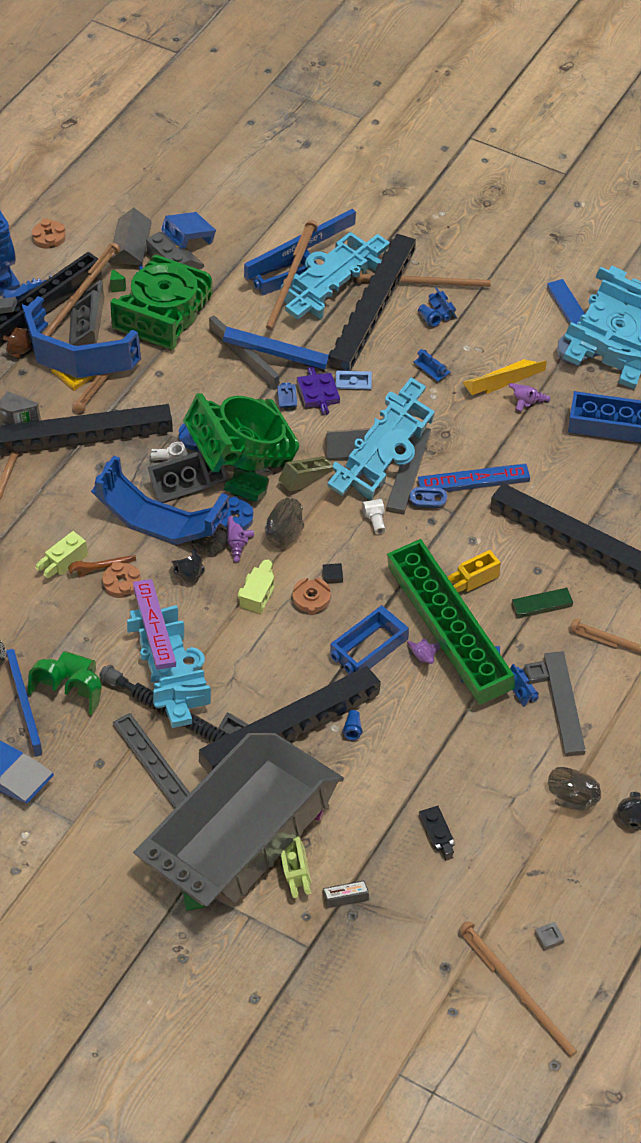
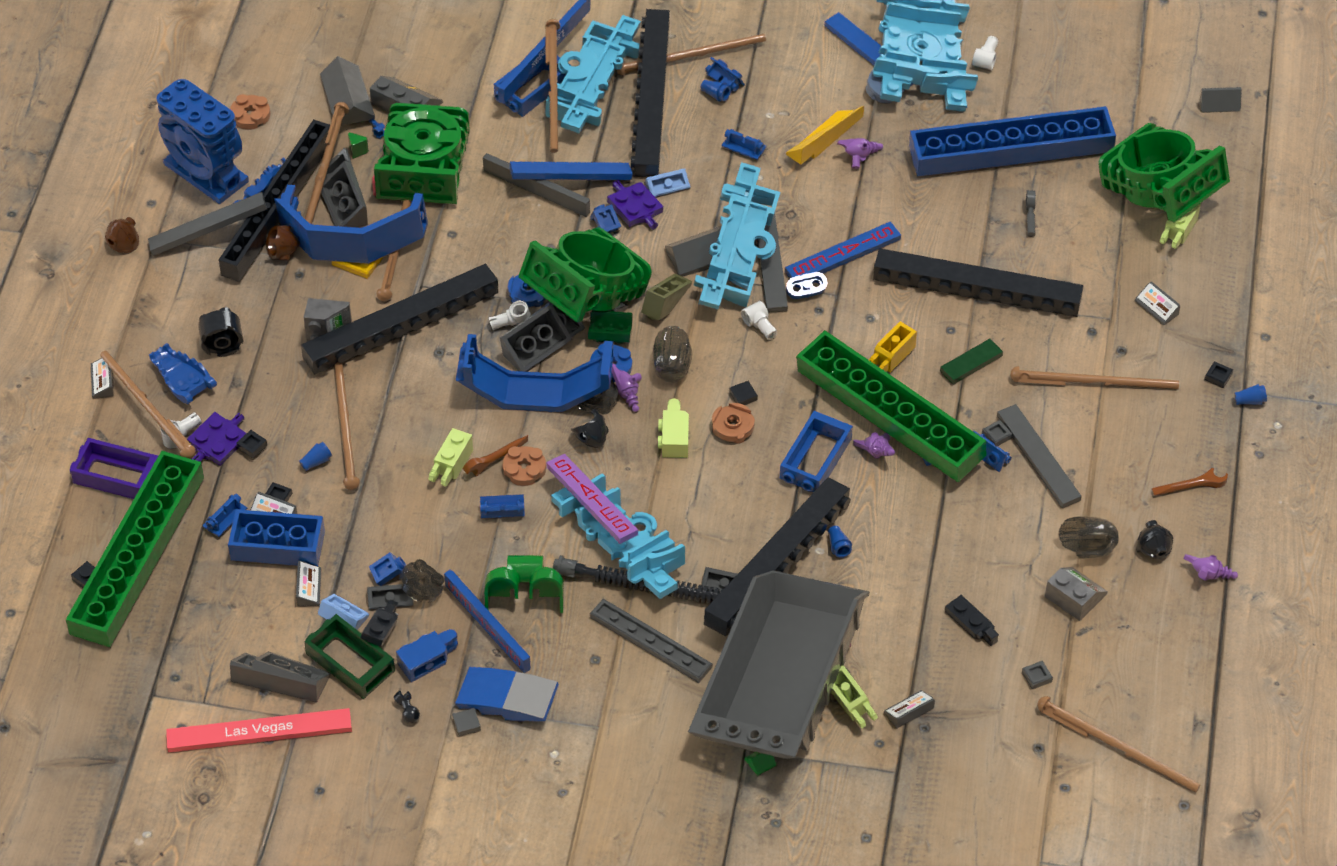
camera: 20 degrees left, 0 degrees up
blue panel [161,212,216,249] -> none
flat silver tile [535,922,565,951] -> none
none -> blue hinge [480,494,525,518]
none -> dark grey tile [1022,660,1053,690]
none -> flat silver slope [1045,567,1108,621]

